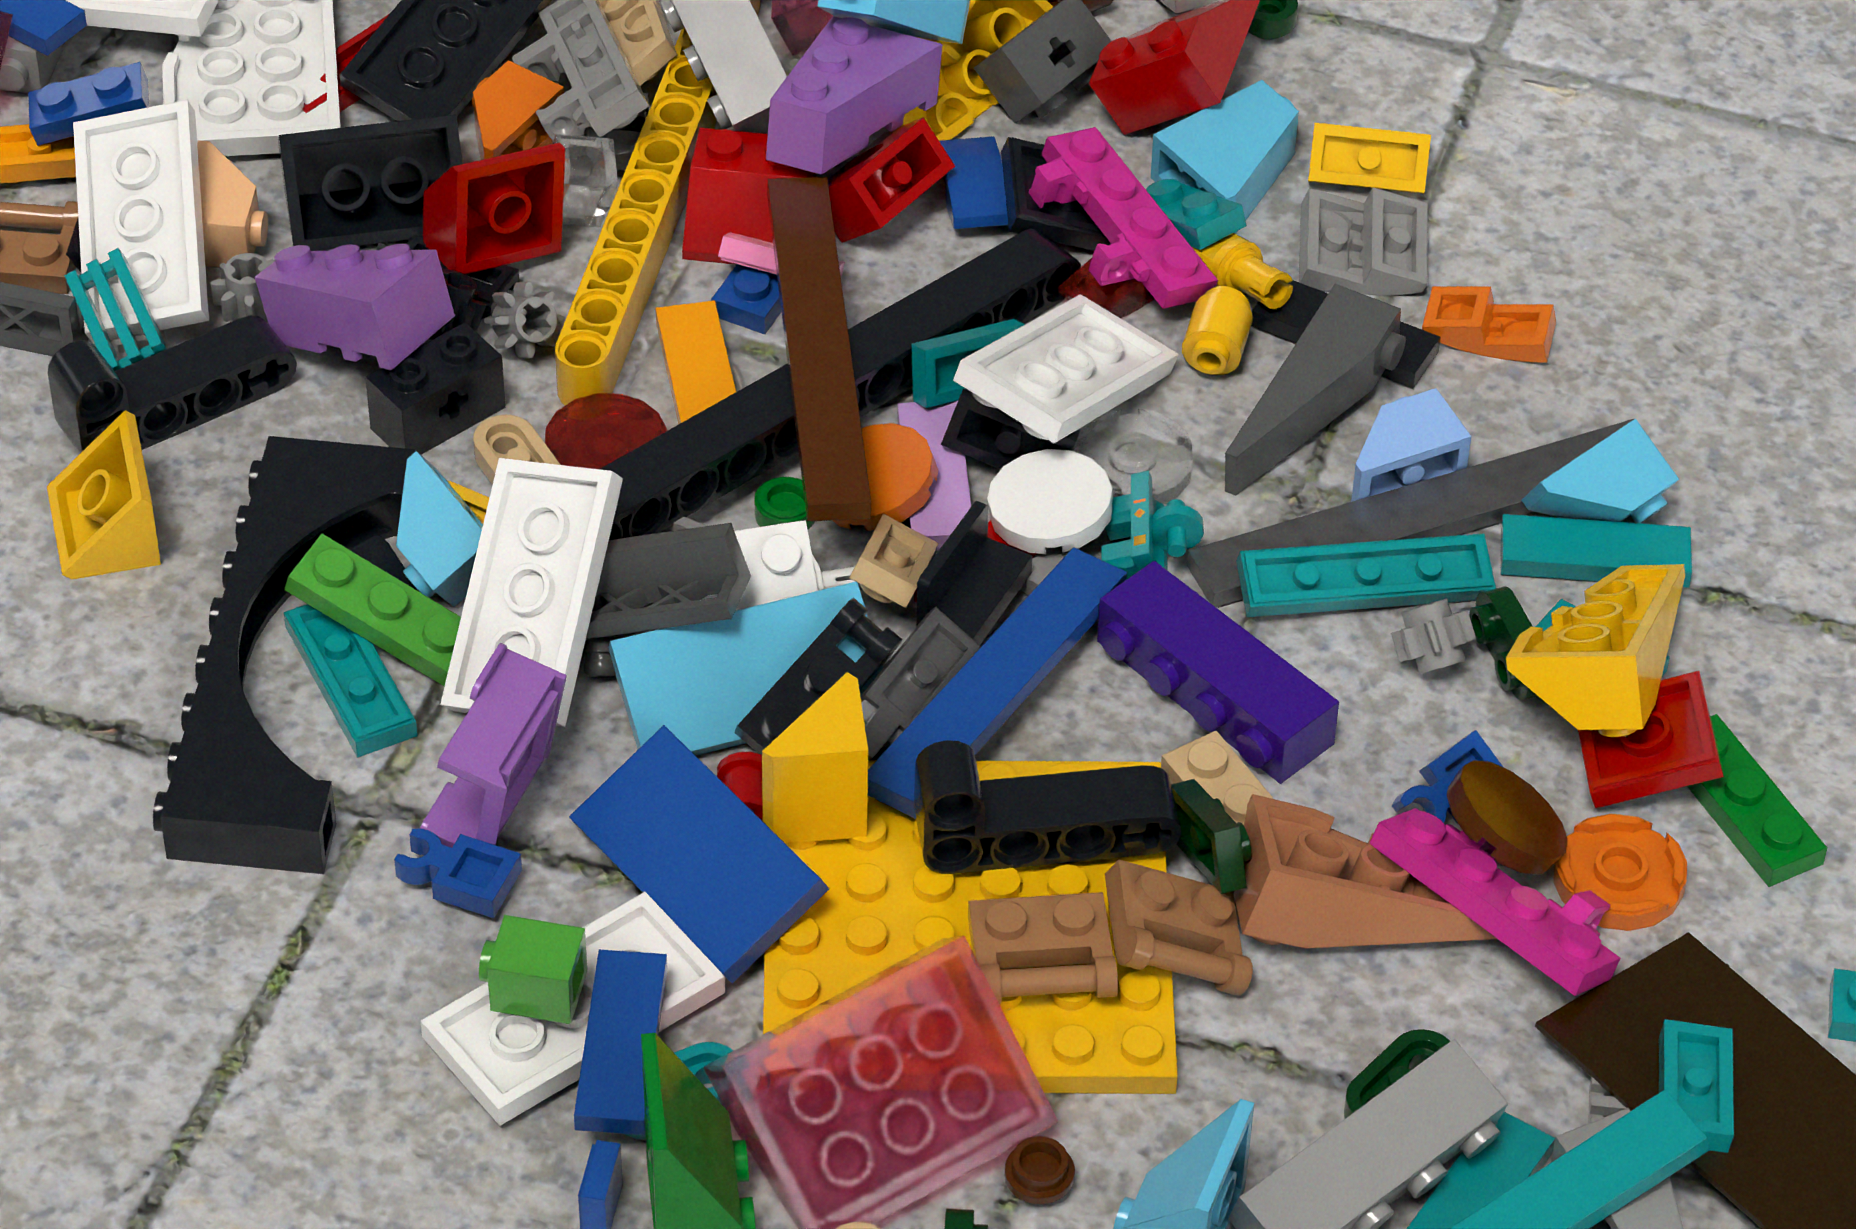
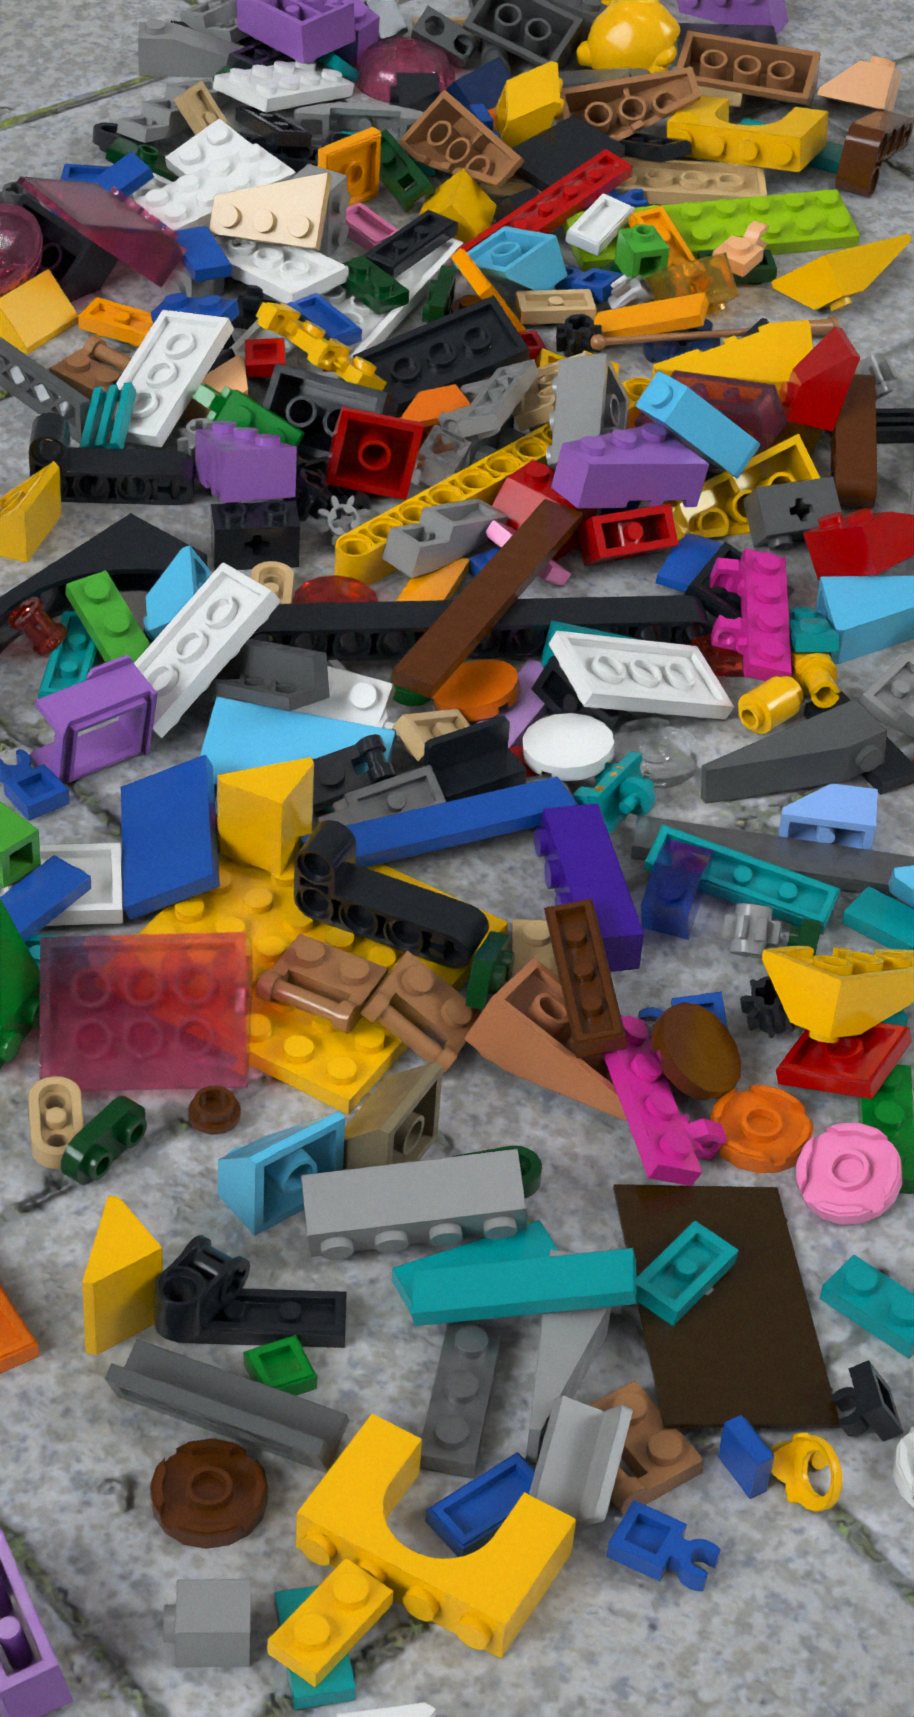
camera: 30 degrees right, 5 degrees down
none -> clear red bush [8,597,67,656]
none -> green hinge [192,384,305,447]
none -> black tile [231,285,276,330]
none -> red plate [245,338,286,378]
none -> yellow hinge [256,302,387,391]
none -> blue tile [287,293,362,346]
none -> dark tan slope [343,1062,443,1170]
none -> light grey slope [382,498,508,578]
none -> reddish brown tile [544,899,628,1058]
none -> clear blue slope [641,839,715,940]
none -> black gear [740,976,795,1038]
none -> bright pink tile [796,1122,902,1225]

